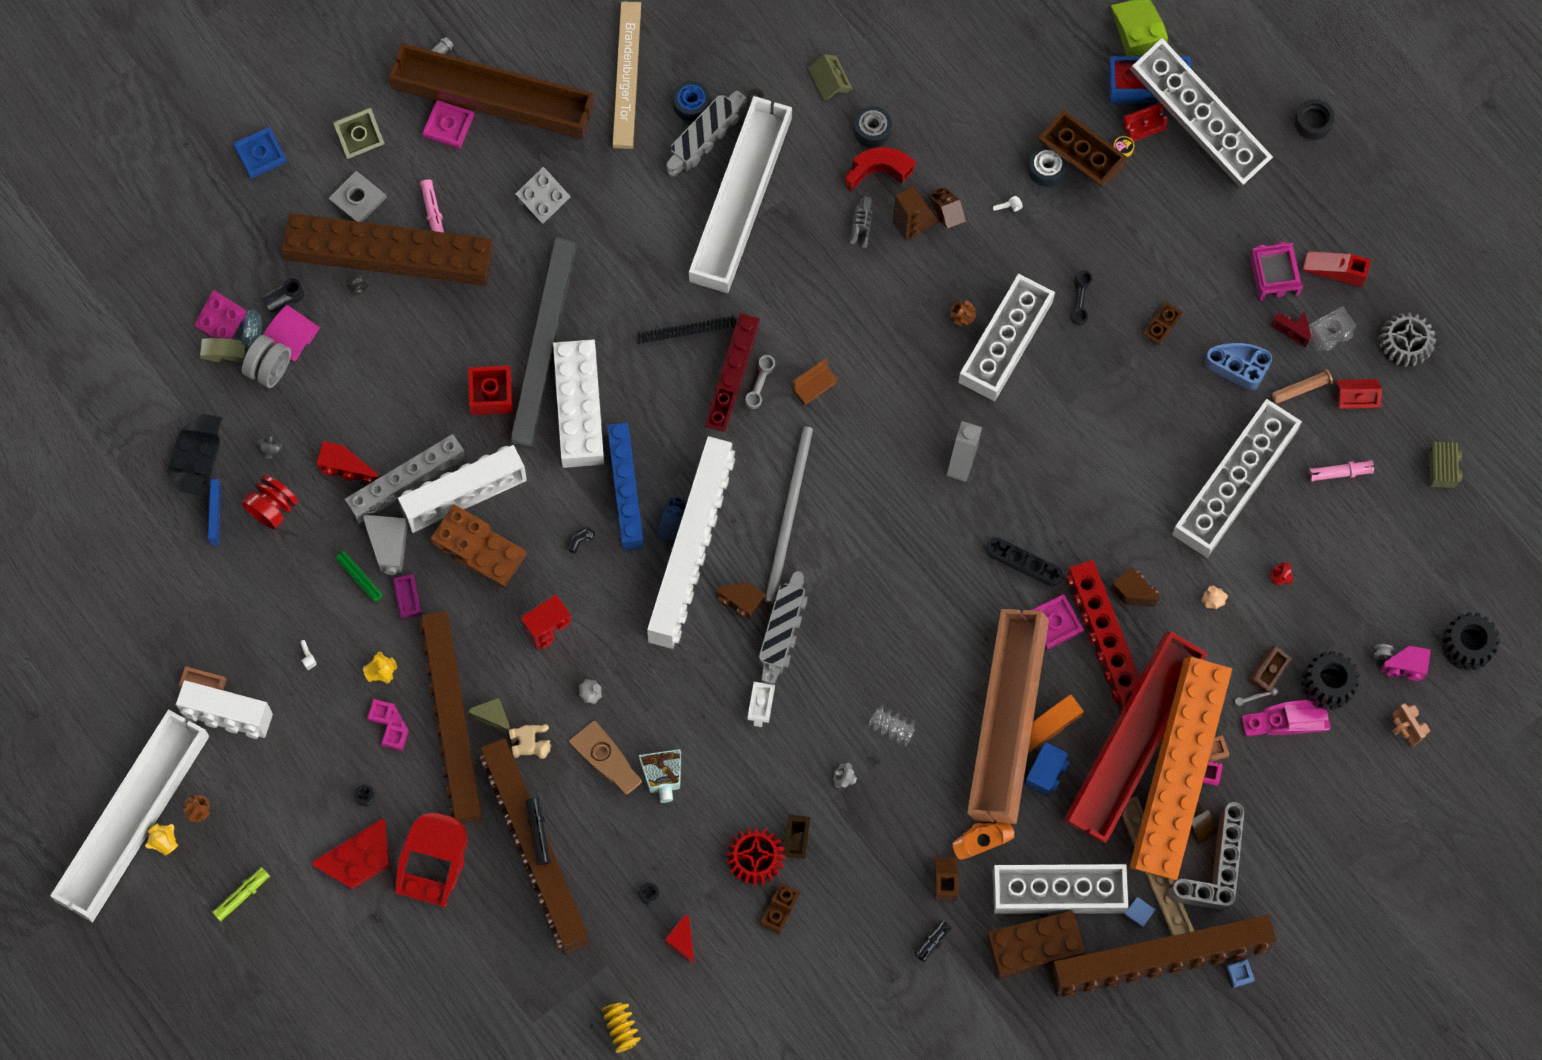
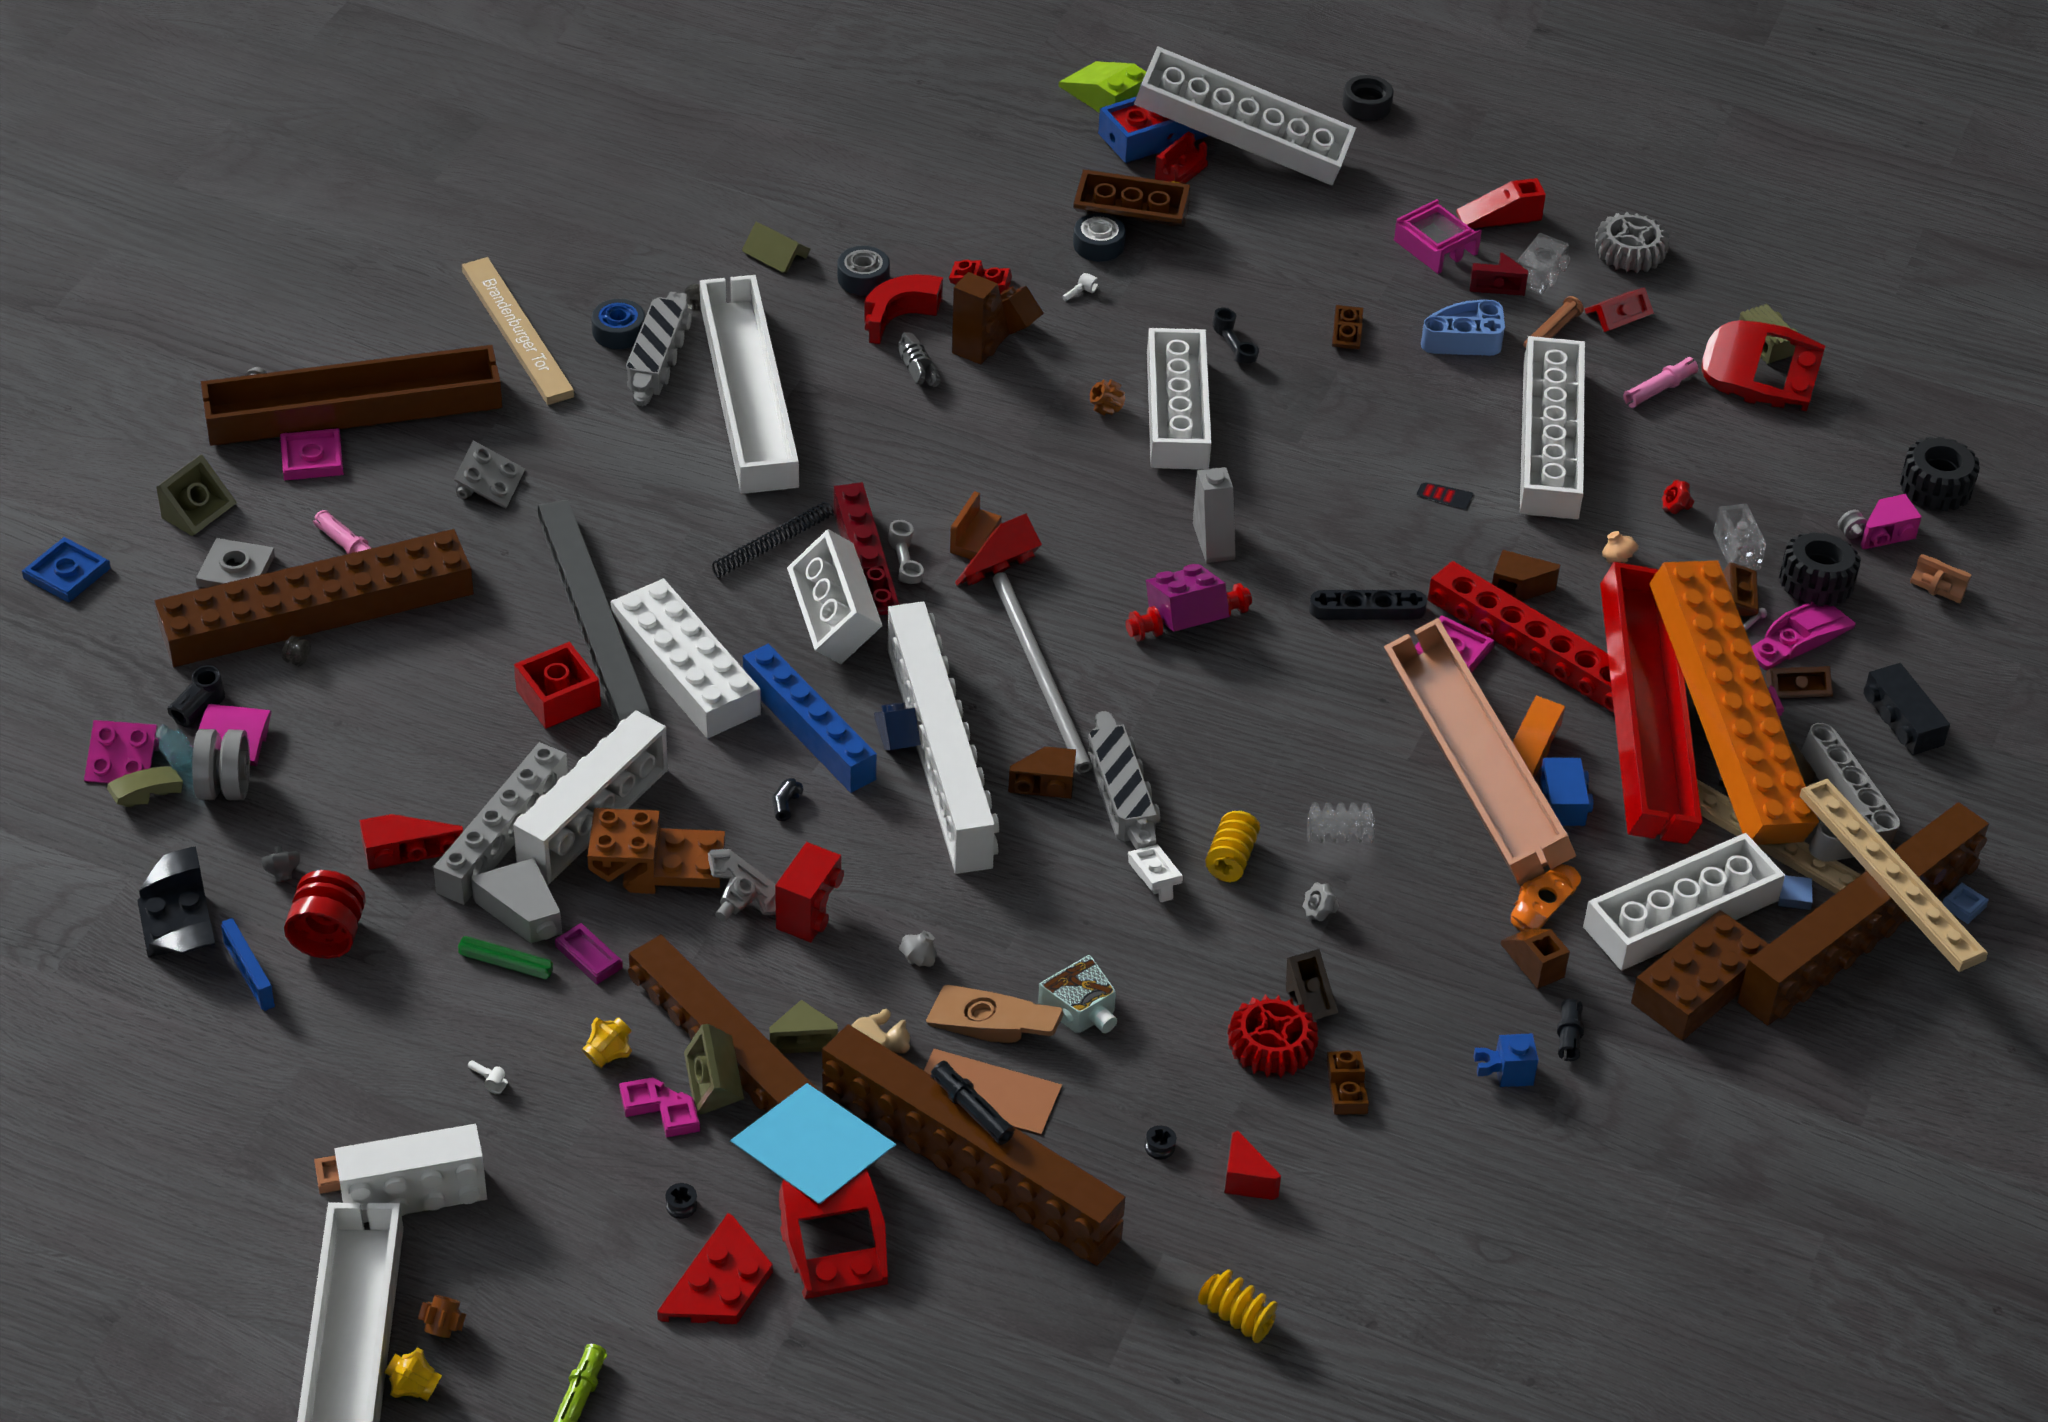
camera: 30 degrees left, 25 degrees down
none -> olive slope [684,1024,744,1115]
none -> light grey piece [708,849,776,922]
none -> medium azure piece [730,1083,896,1205]
none -> white brick [787,529,883,664]
none -> nougat piece [924,1049,1062,1135]
none -> red slope [949,260,1012,294]
none -> red slope [955,513,1042,586]
none -> magenta brick [1126,564,1252,642]
none -> yellow piece [1205,811,1261,882]
none -> black sticker [1417,482,1473,510]
none -> blue brick [1473,1033,1539,1087]
none -> red slope [1701,320,1826,411]
none -> clear brick [1713,504,1766,570]
none -> reddish brown slope [1765,666,1833,699]
none -> tan tile [1799,778,1988,972]
none -> black brick [1863,662,1950,755]

